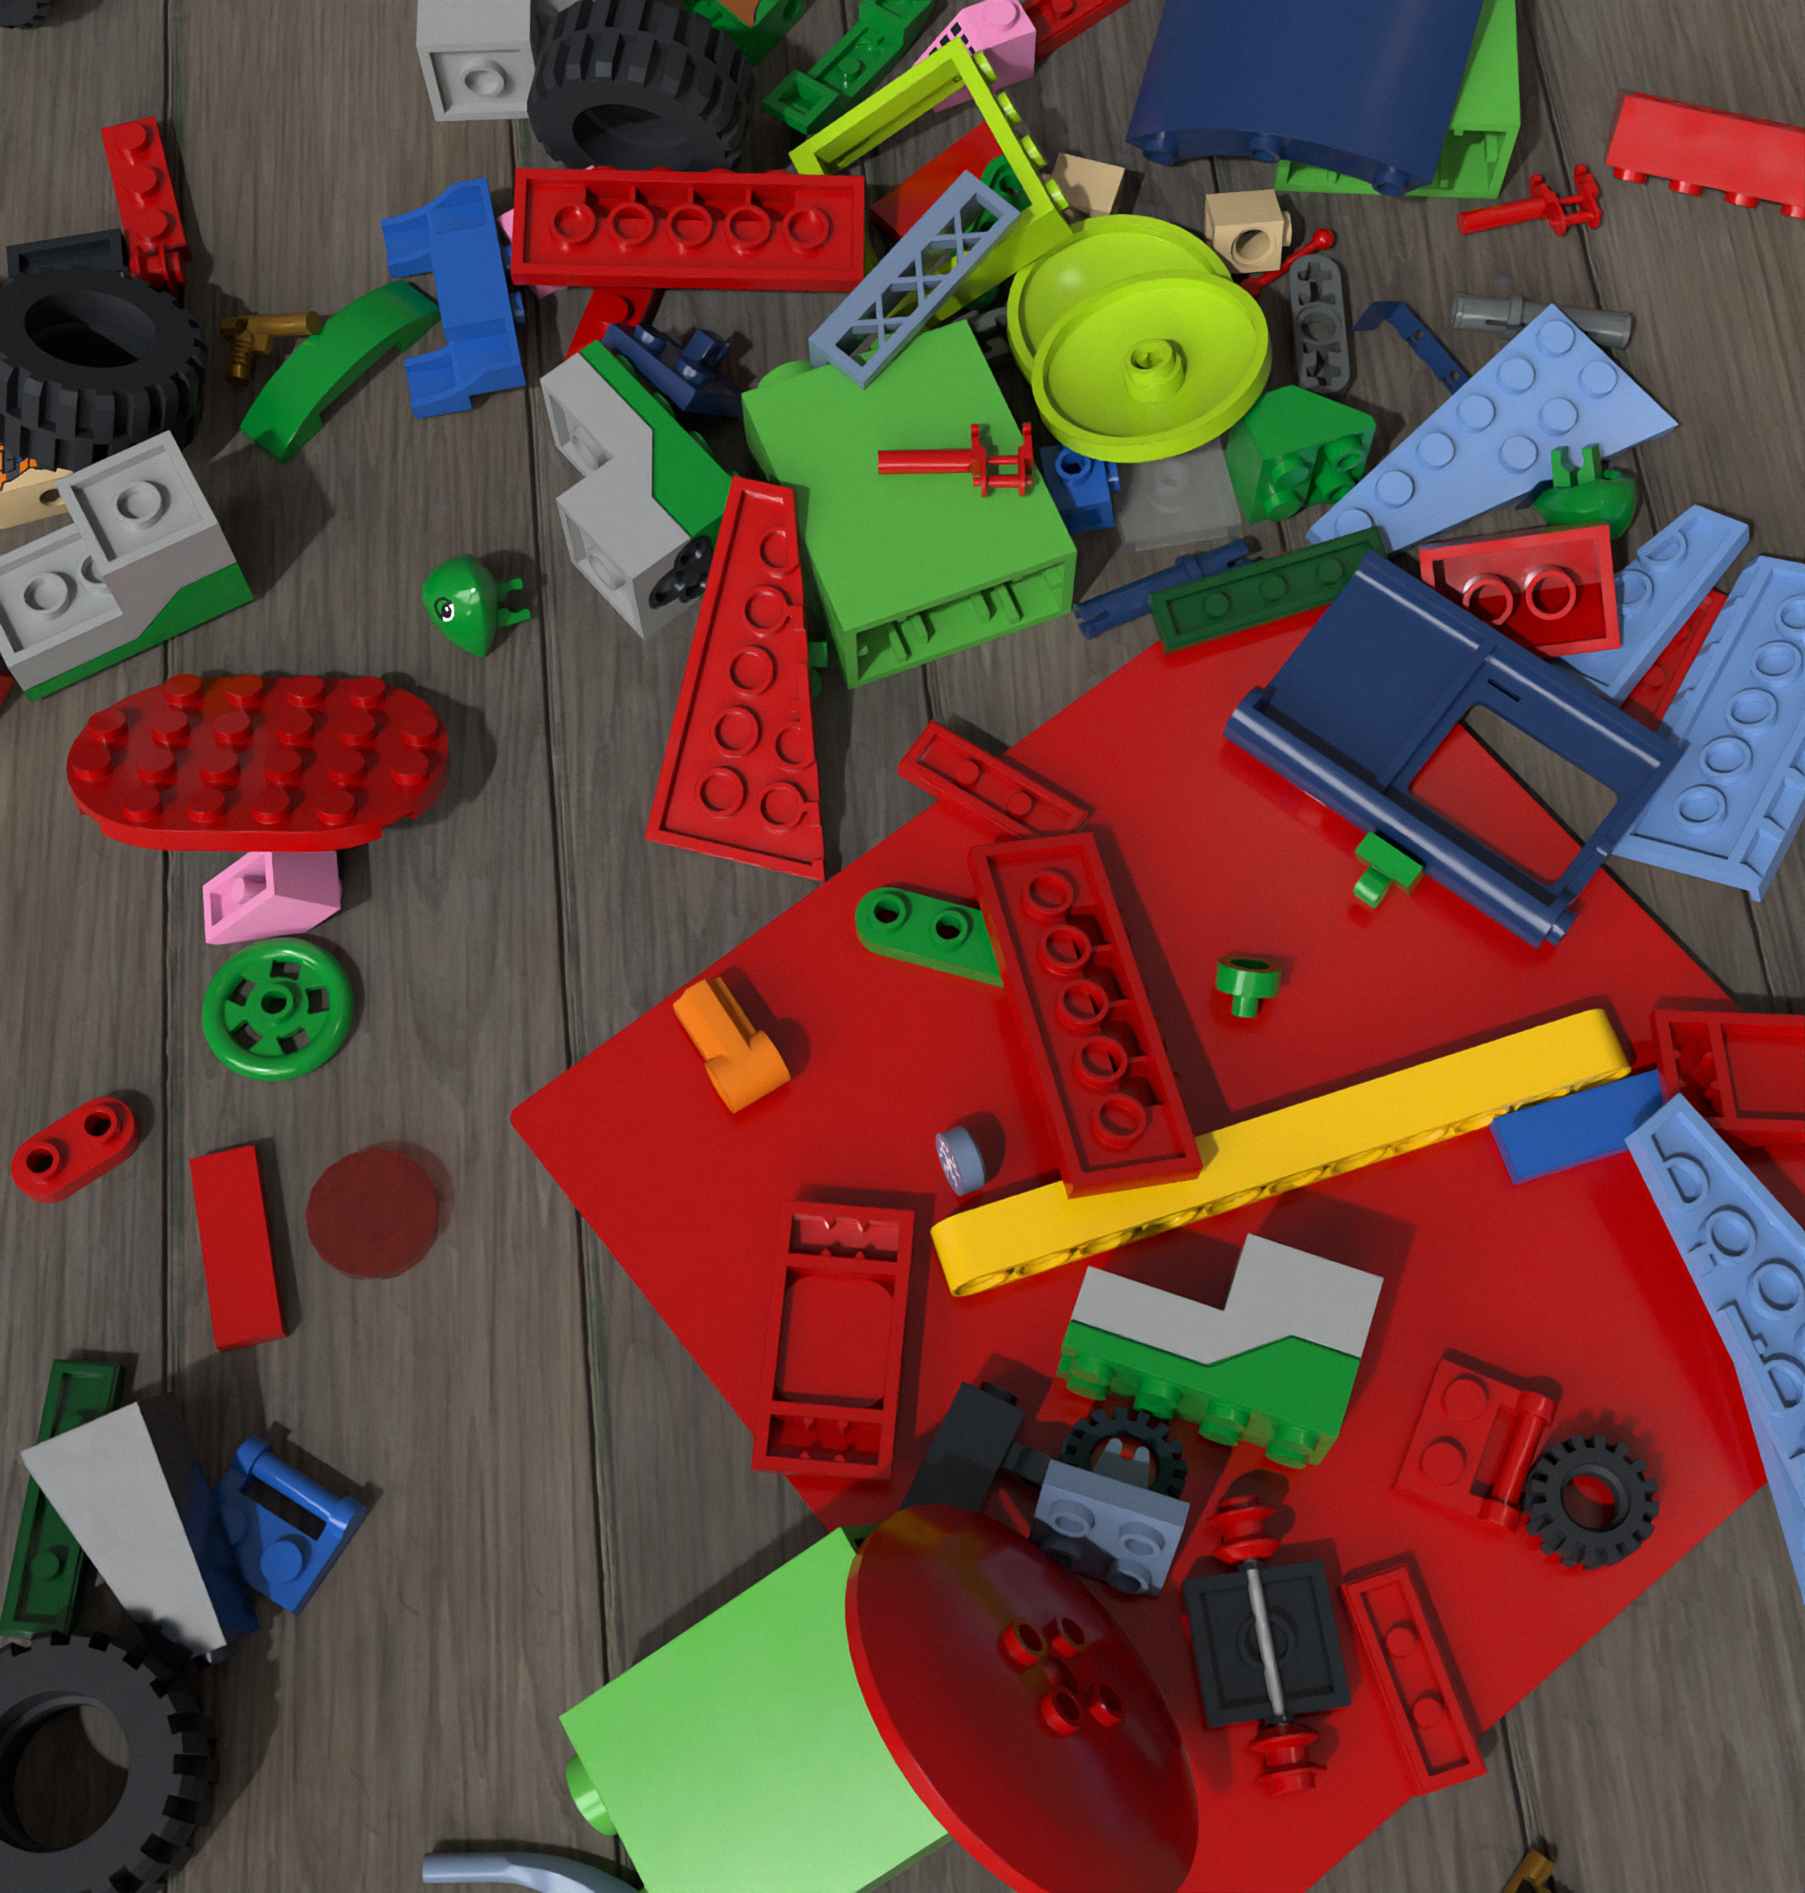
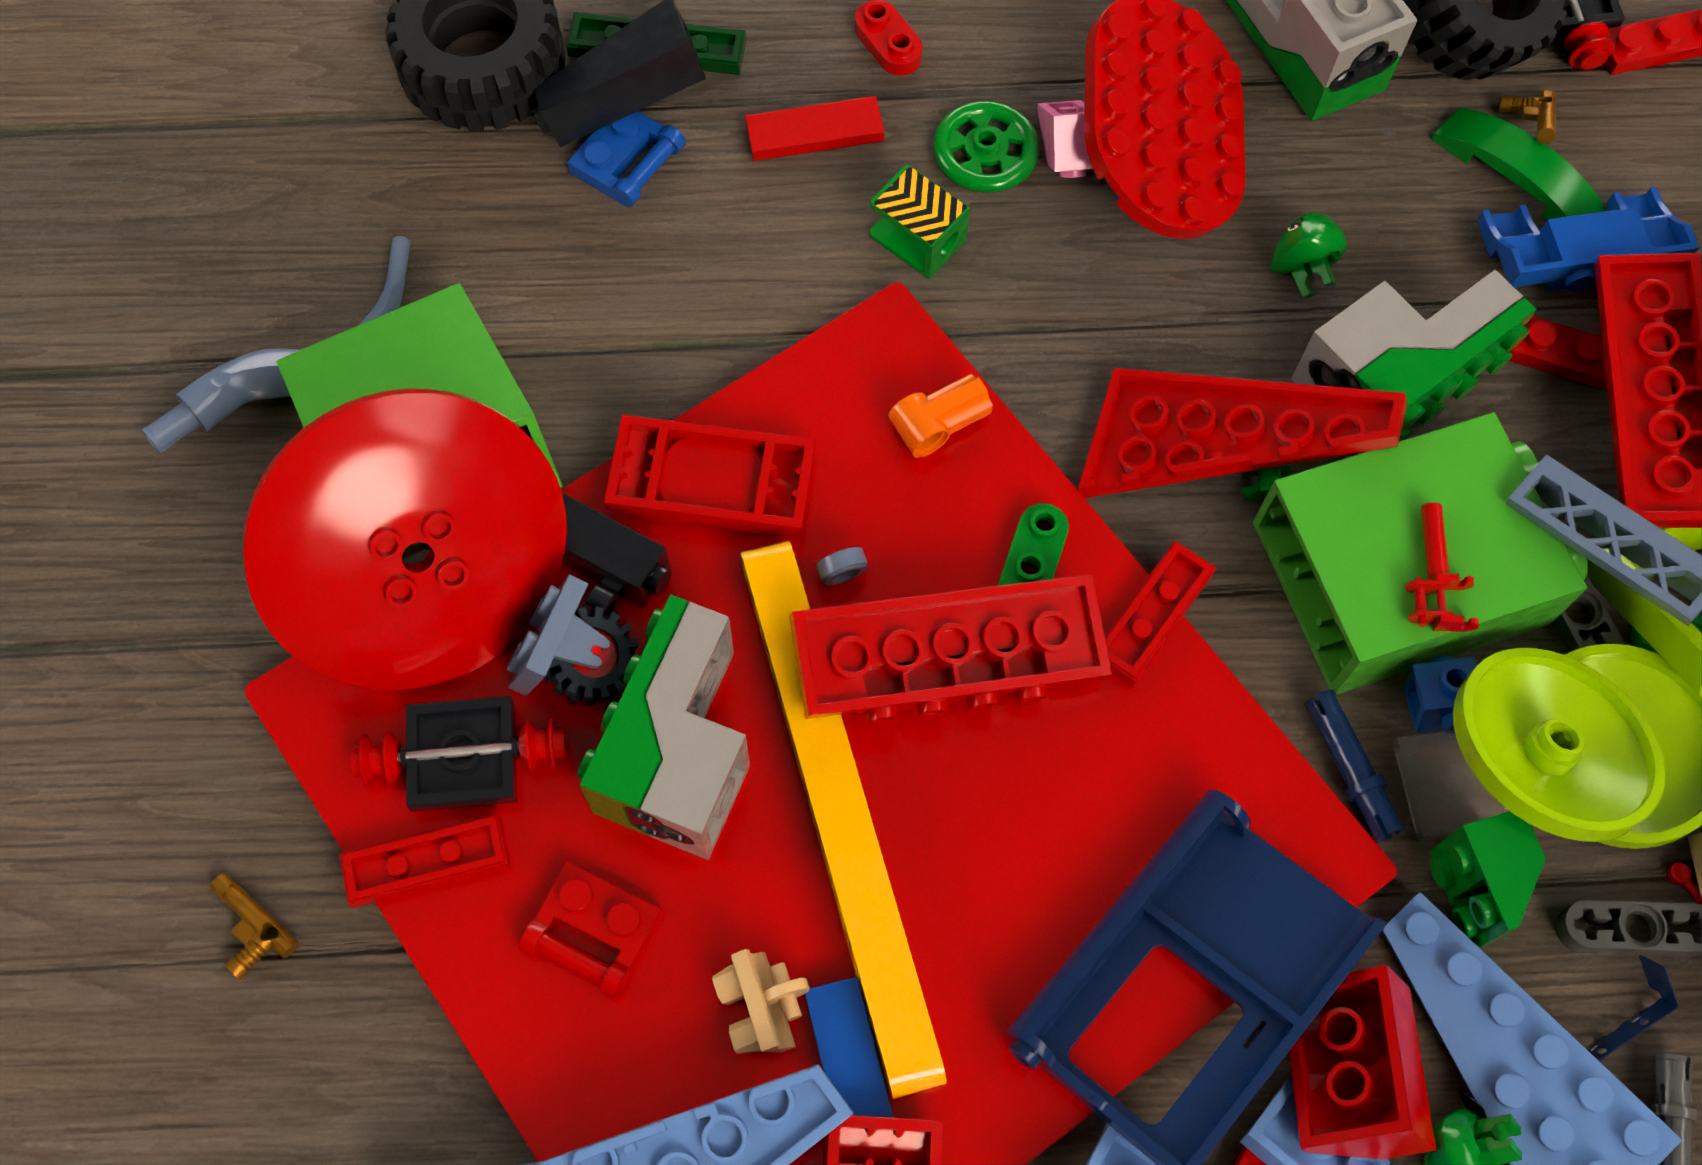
camera: 90 degrees right, 0 degrees up
clear red tile [305,1149,440,1281] -> none
dark blue hinge [600,322,745,418] -> none
dark green tile [1146,526,1389,656] -> none
green tile [1215,956,1283,1018] -> none
green tile [1352,831,1425,909] -> none
black tyre [1520,1434,1660,1570] -> none
none -> tan hips [712,949,810,1054]
none -> piece [869,165,970,280]

